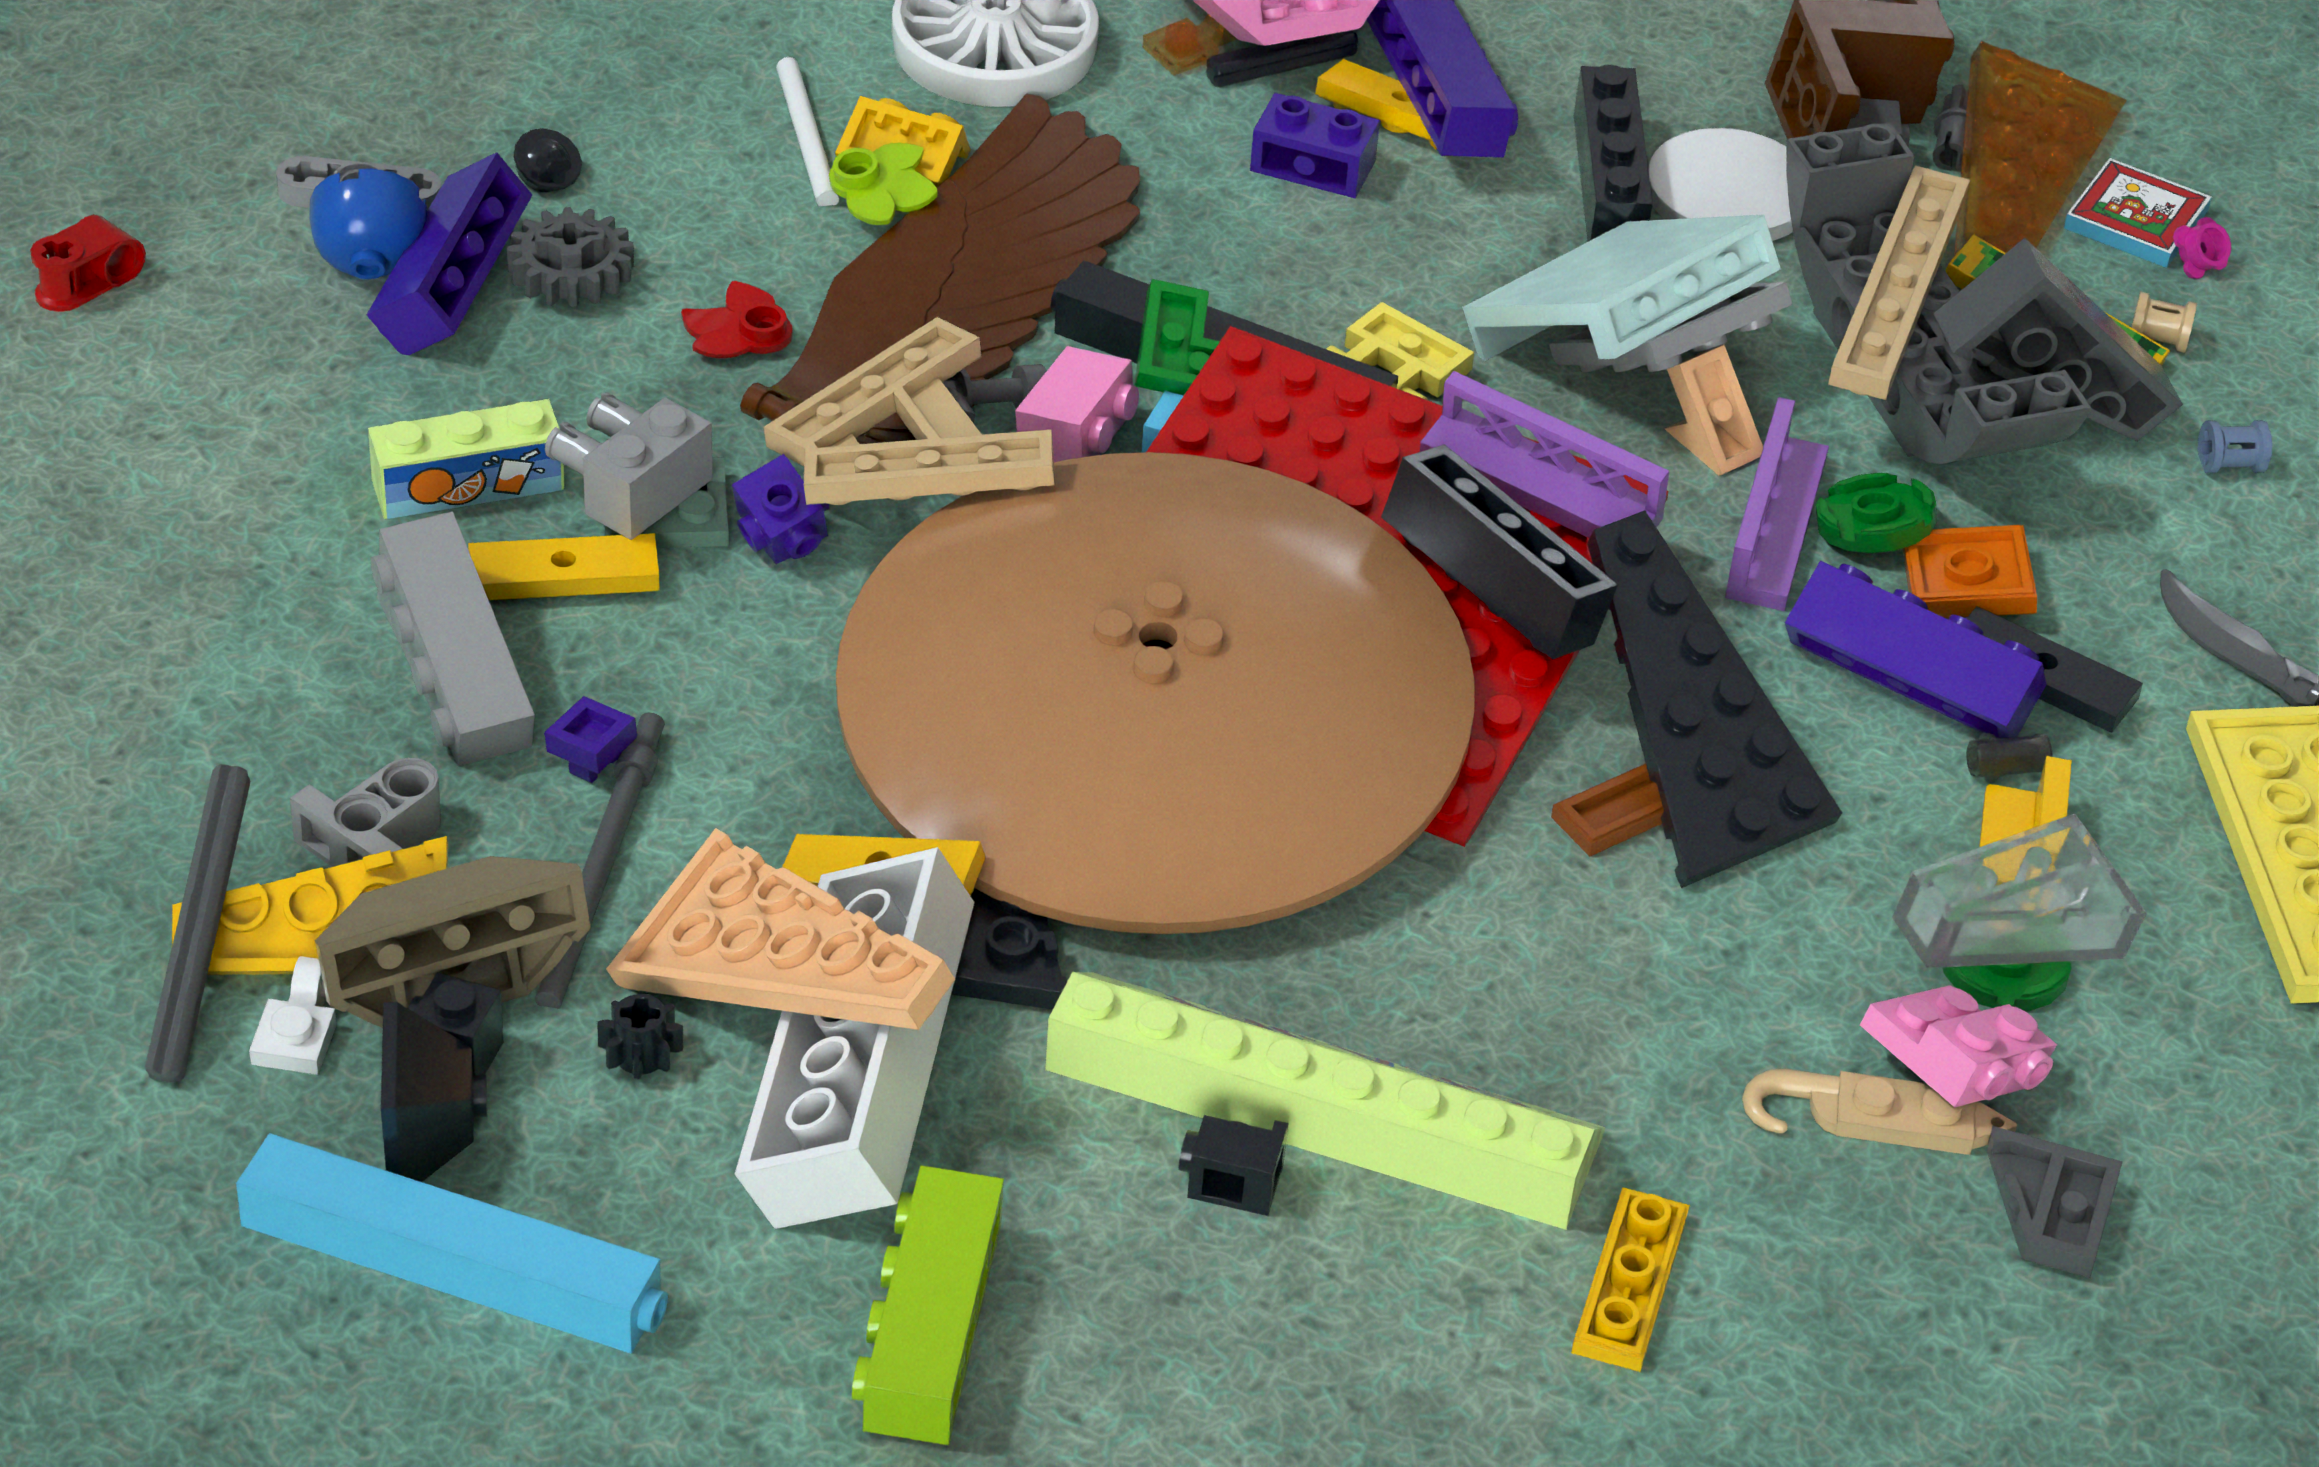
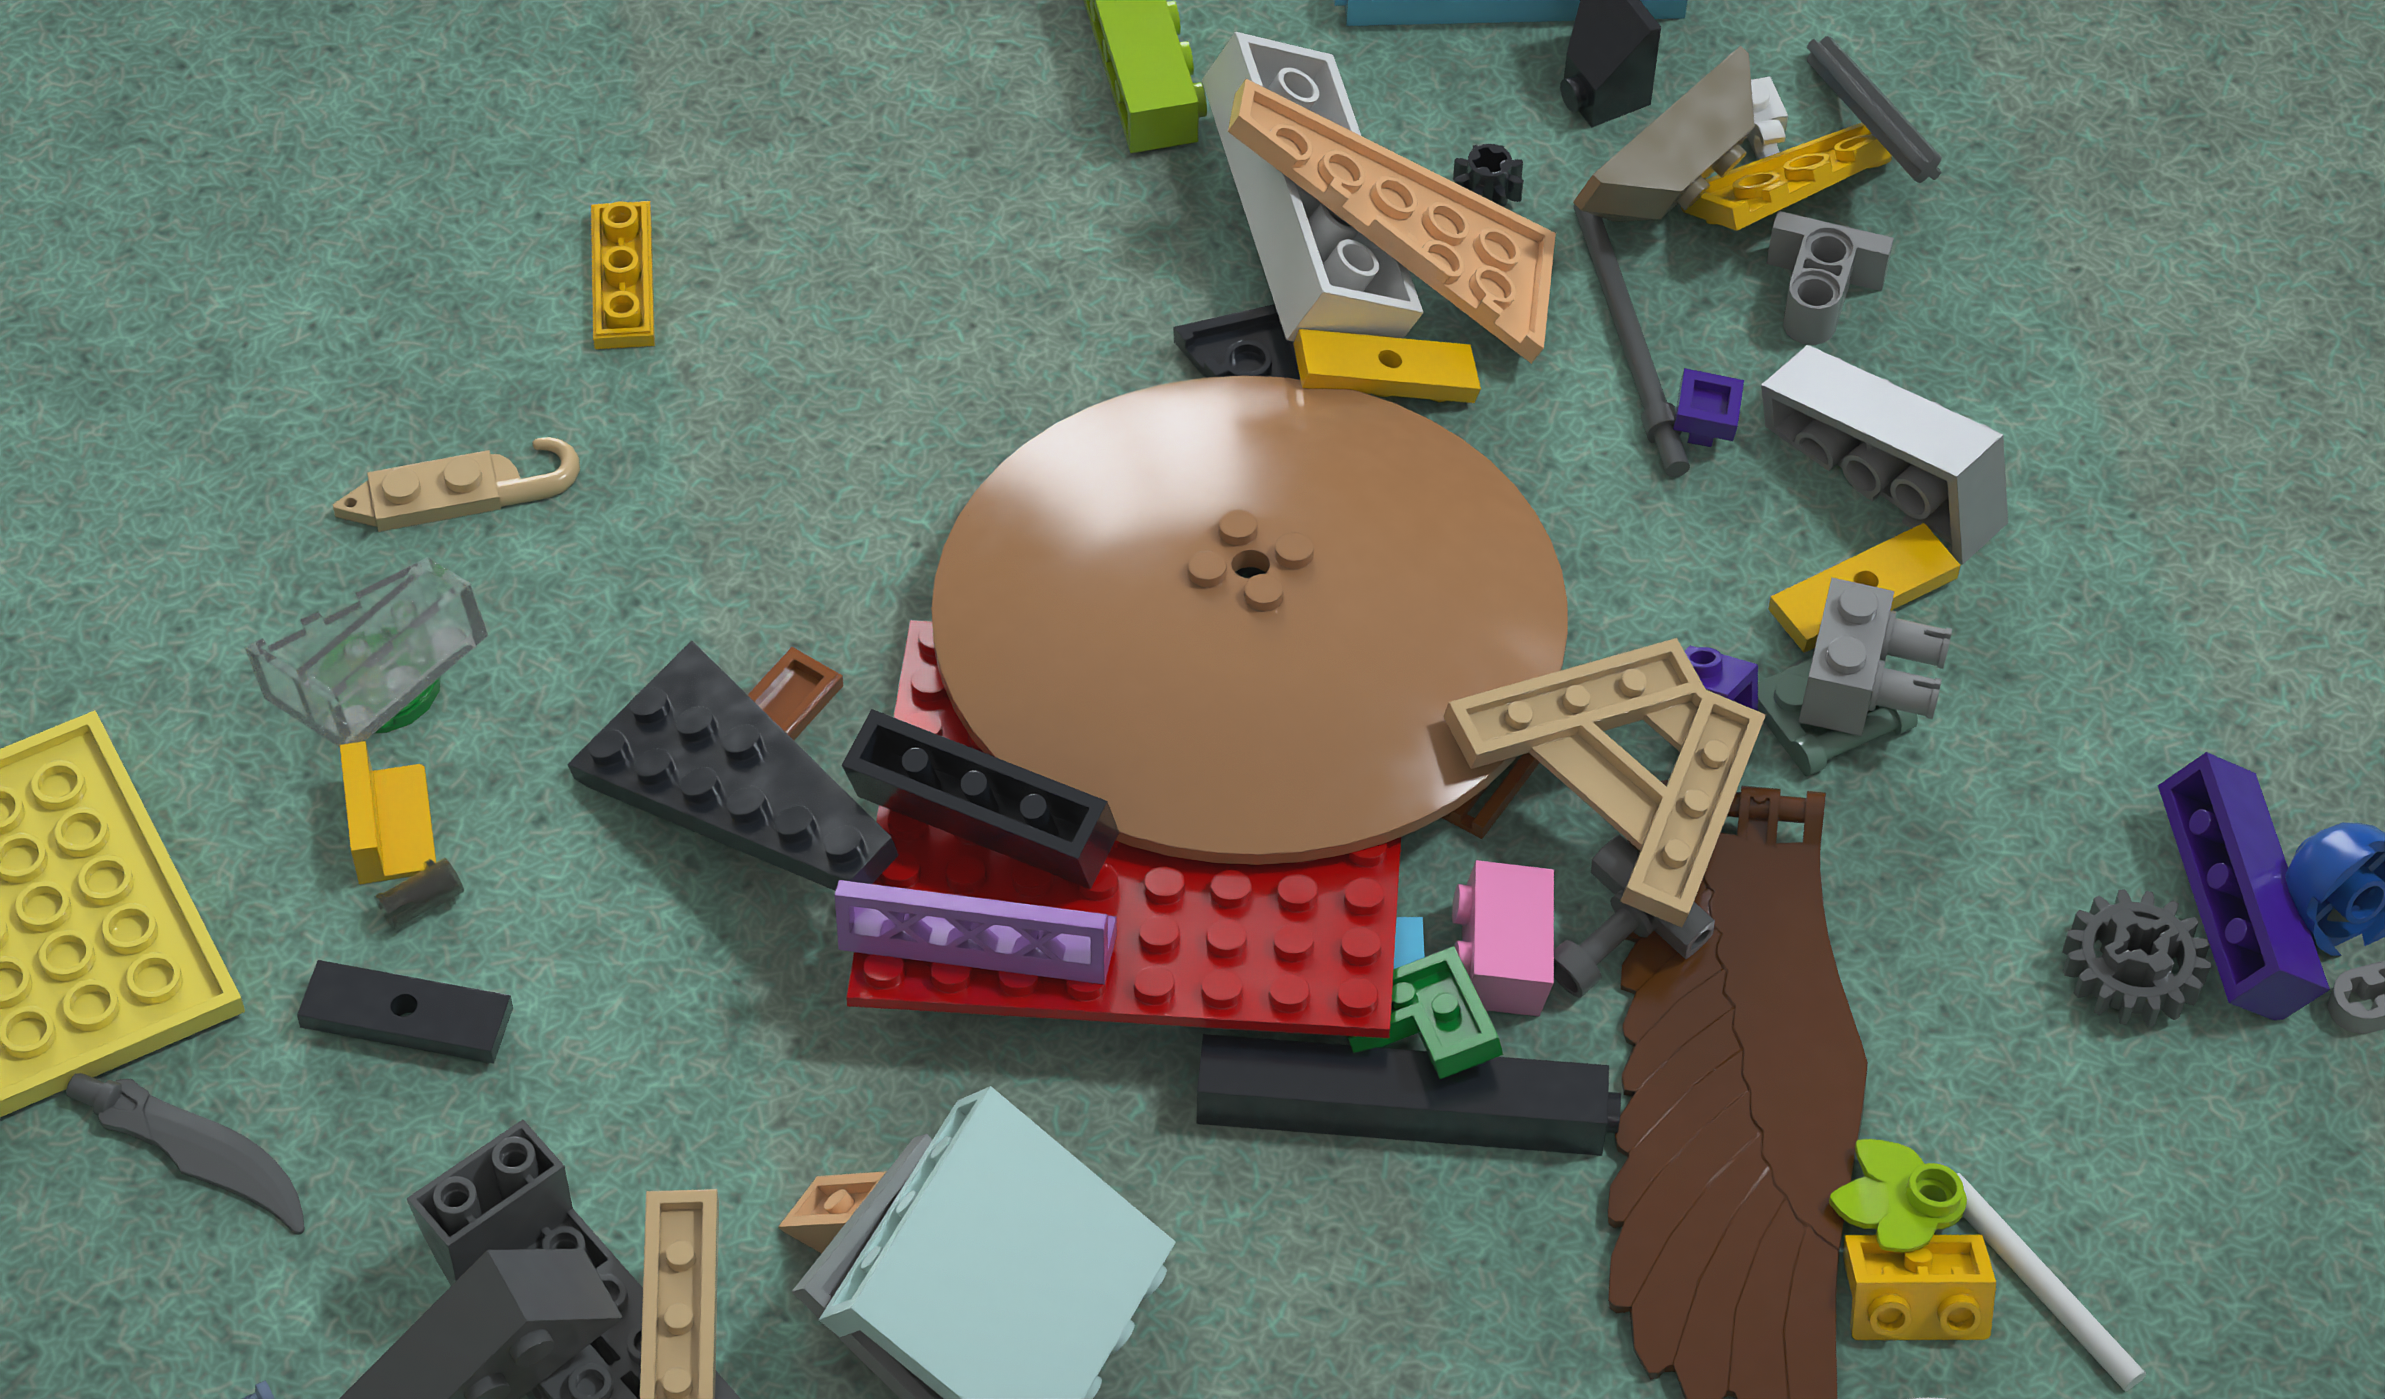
camera: 160 degrees right, 10 degrees up
brick [368,399,564,519] -> none
black brick [408,972,504,1075] -> none
black hat [513,128,582,192] -> none
red plate [681,281,793,358] -> none
yellowish green slope [1045,972,1605,1230] -> none
black brick [1178,1115,1288,1216] -> none
light yellow plate [1327,302,1474,400] -> none
medium lavender fence [1725,397,1829,611] -> none
dark purple brick [1784,560,2046,746] -> none
green tile [1816,473,1937,553] -> none
bright pink plate [1860,985,2057,1107] -> none
orange plate [1903,525,2037,618] -> none
dark grey wing [1987,1126,2122,1278] -> none

